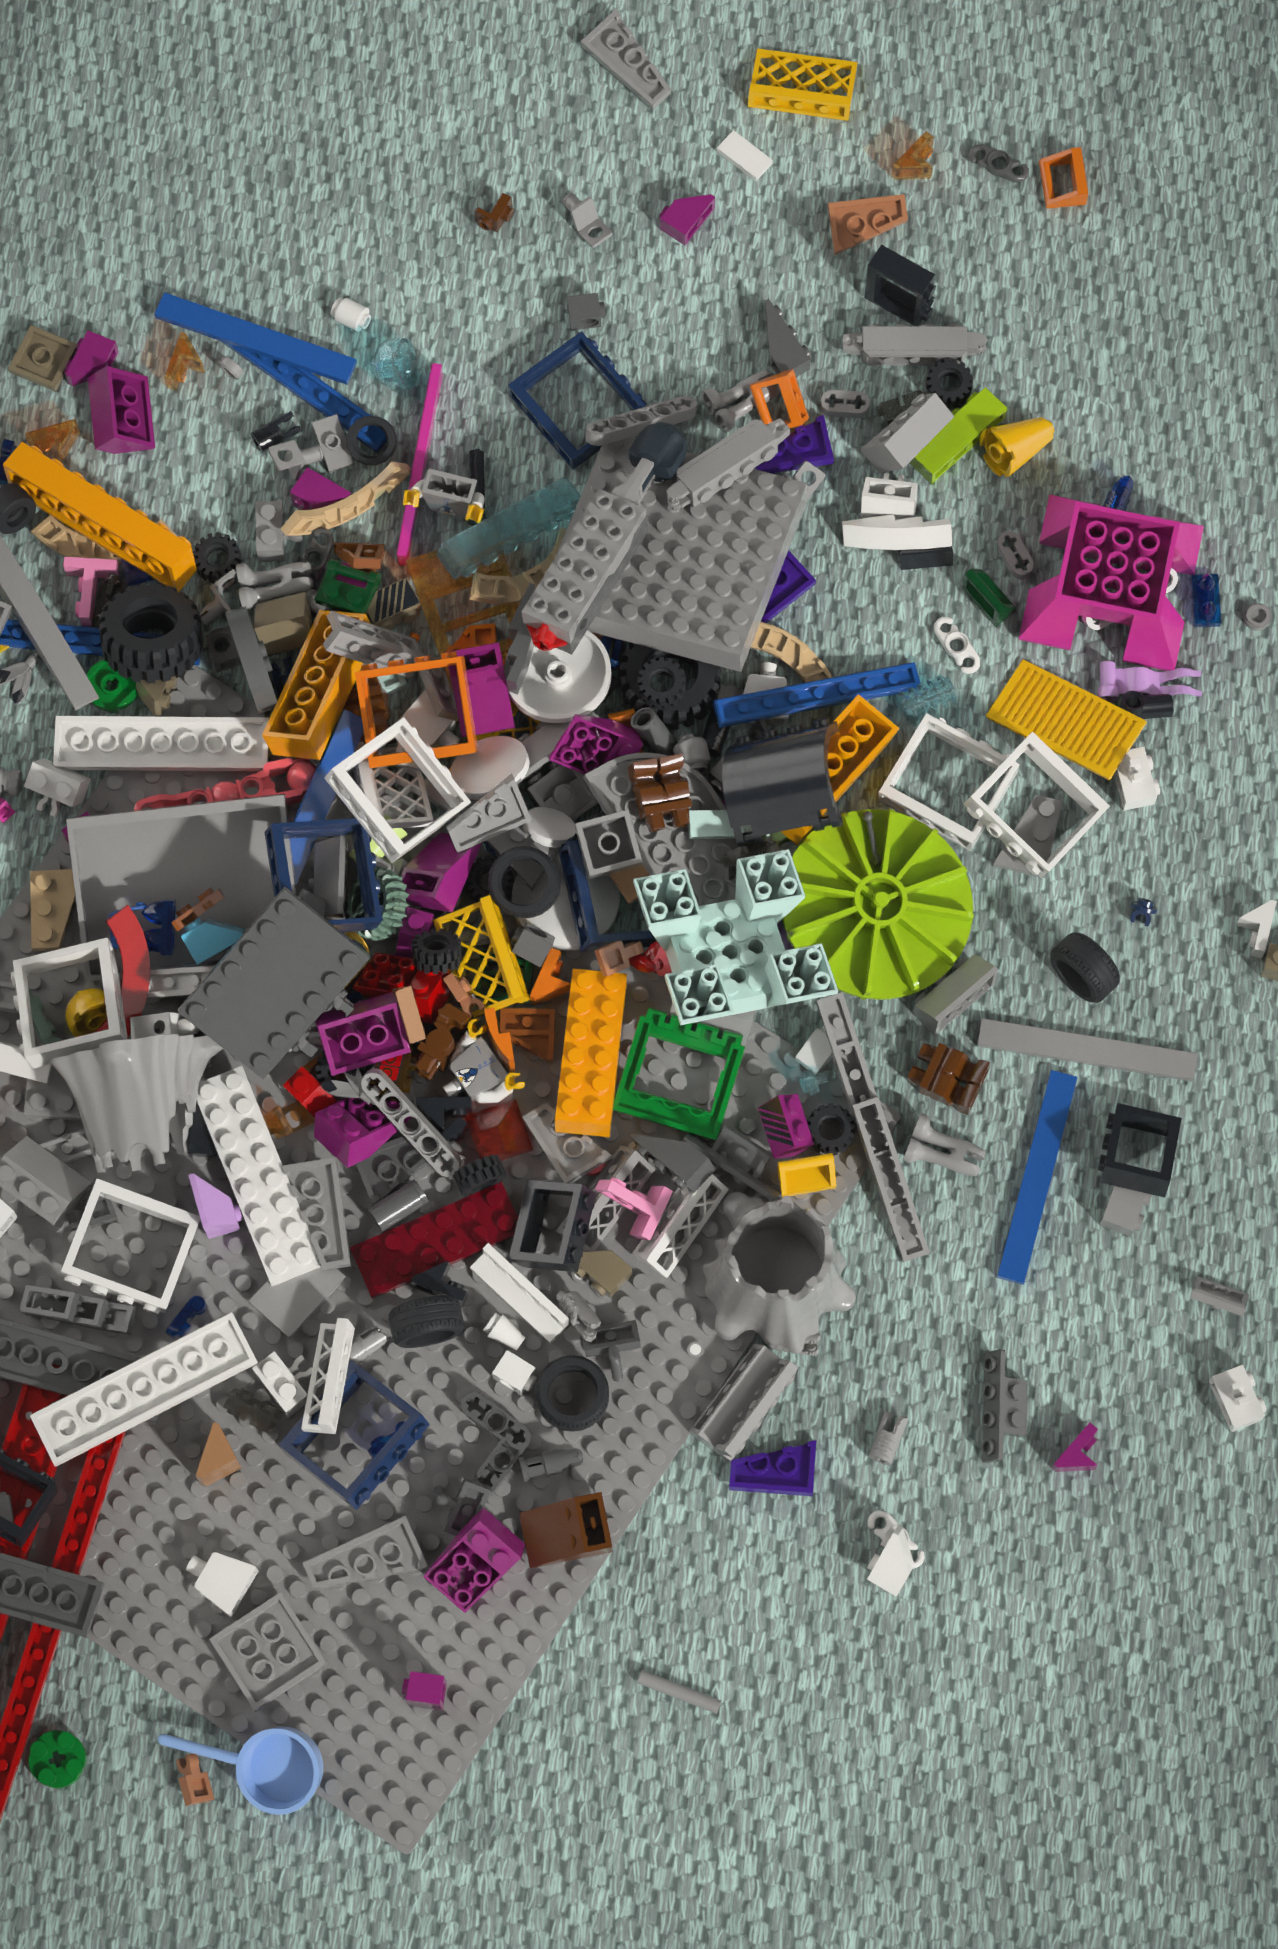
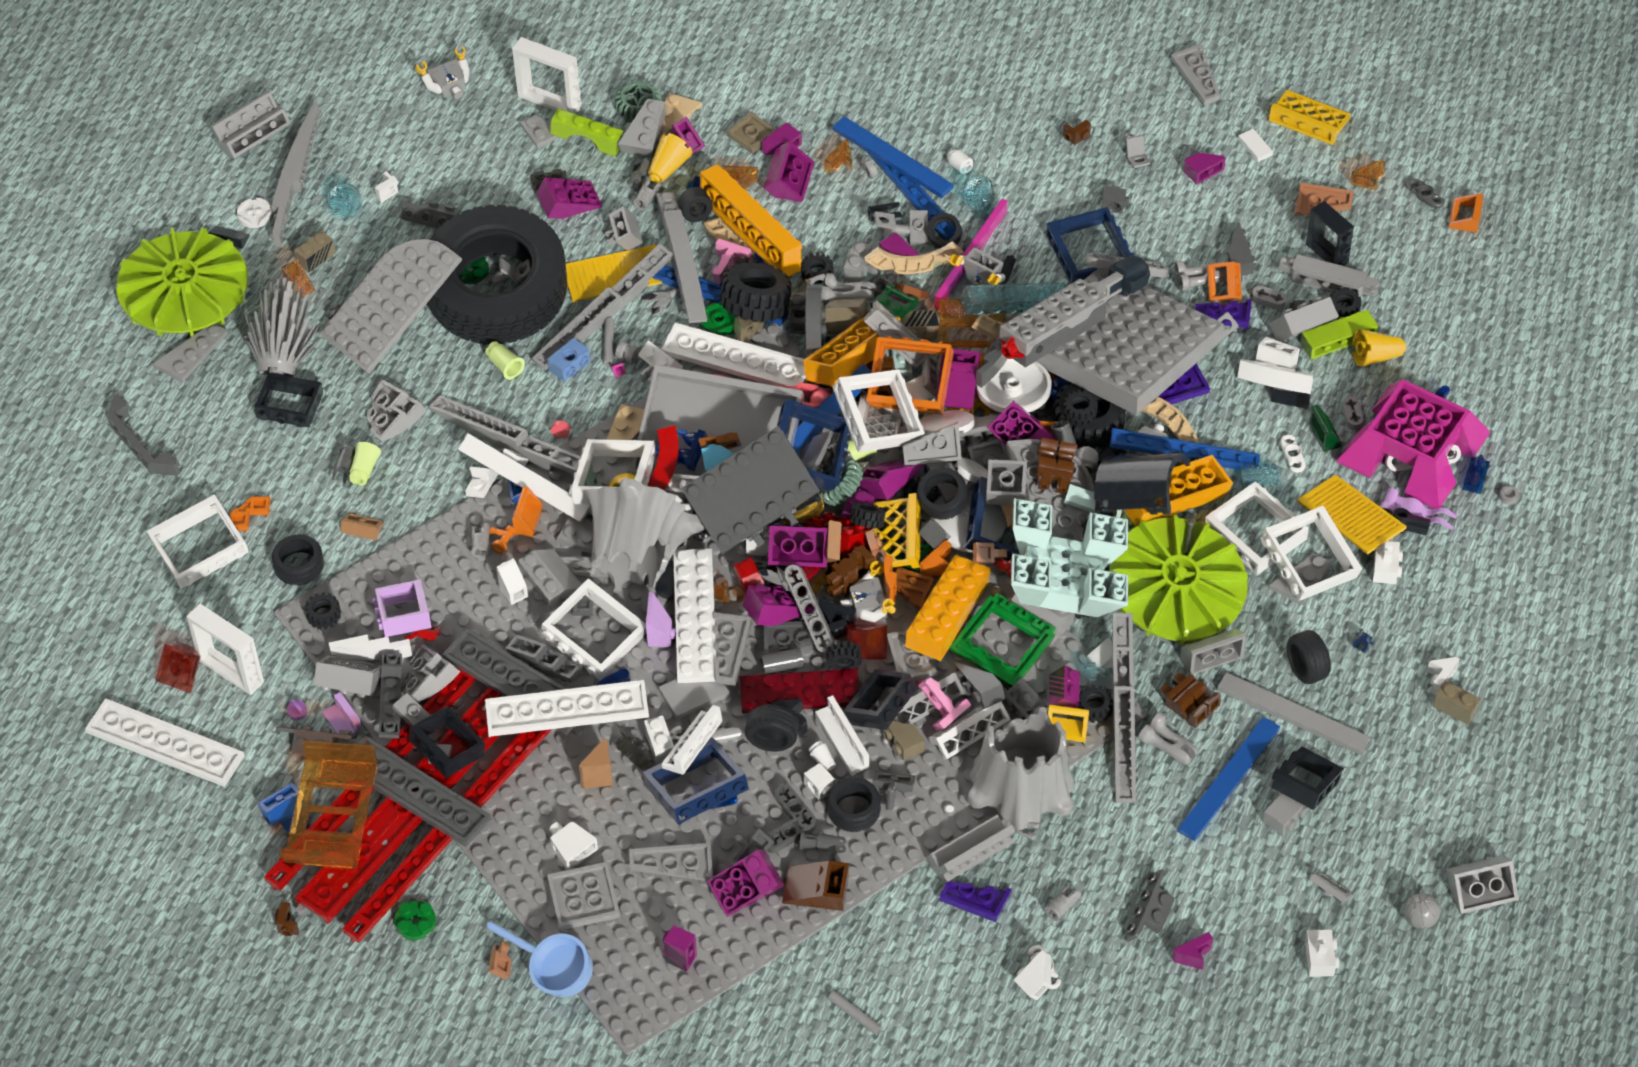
camera: 20 degrees right, 20 degrees down
light grey hinge [558,1291,601,1342] -> none
light grey hinge [666,418,790,511] -> none

